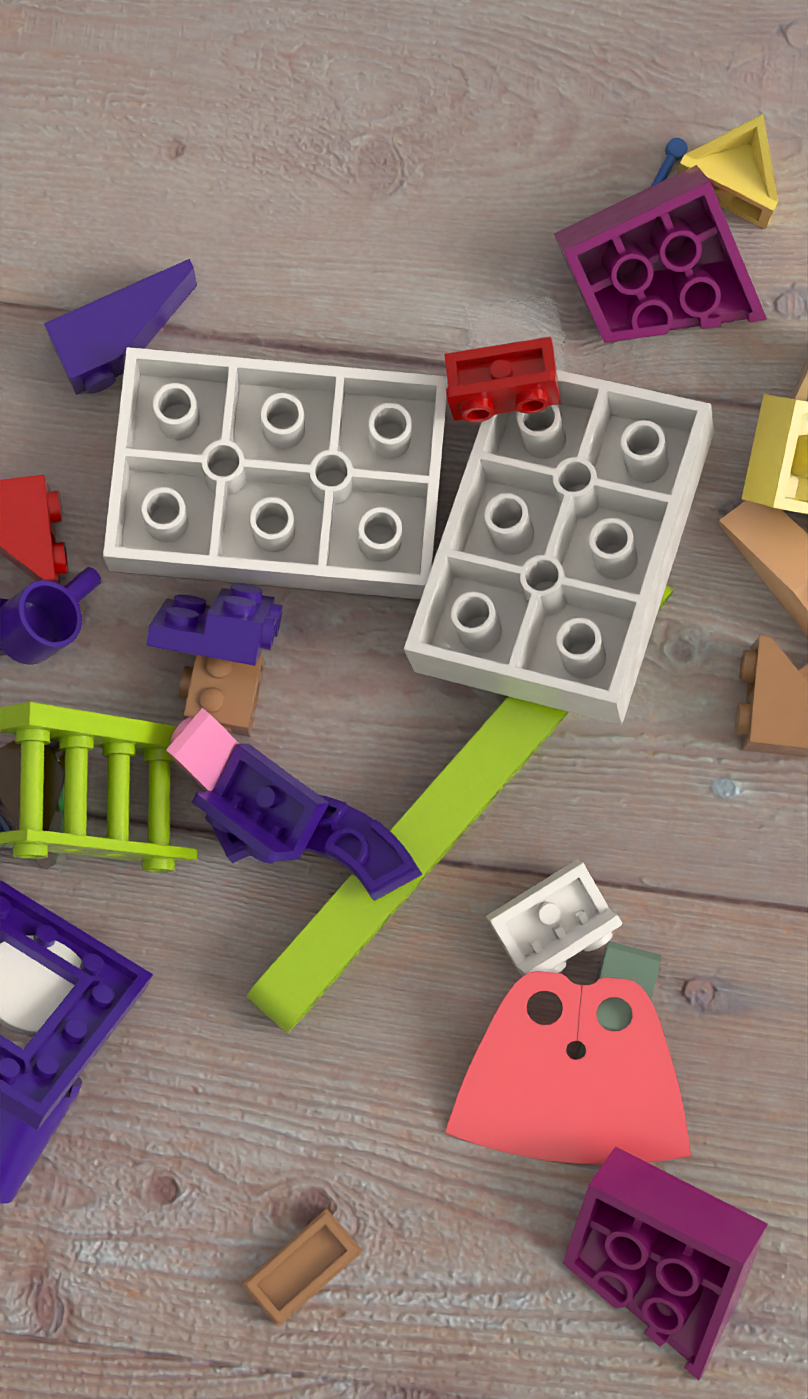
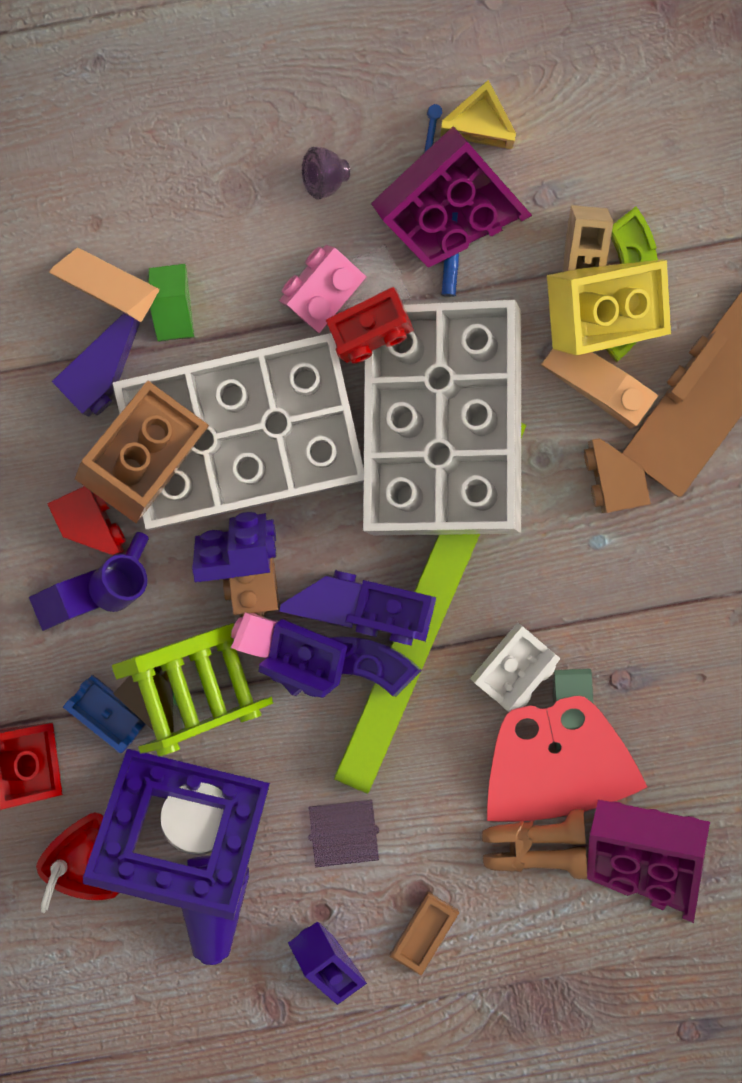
camera: 15 degrees left, 10 degrees up
none -> light nougat slope [49,247,159,322]
none -> medium nougat slope [74,380,209,524]
none -> bright green slope [148,264,195,342]
none -> bright pink bracket [279,245,367,333]
none -> dark purple slope [279,570,362,628]
none -> dark purple slope [288,921,367,1005]
none -> clear purple brick [302,147,350,200]
none -> clear purple piece [308,799,379,868]
none -> dark purple bracket [345,580,436,646]
none -> blue piece [441,212,459,297]
none -> medium nougat piece [482,809,587,880]

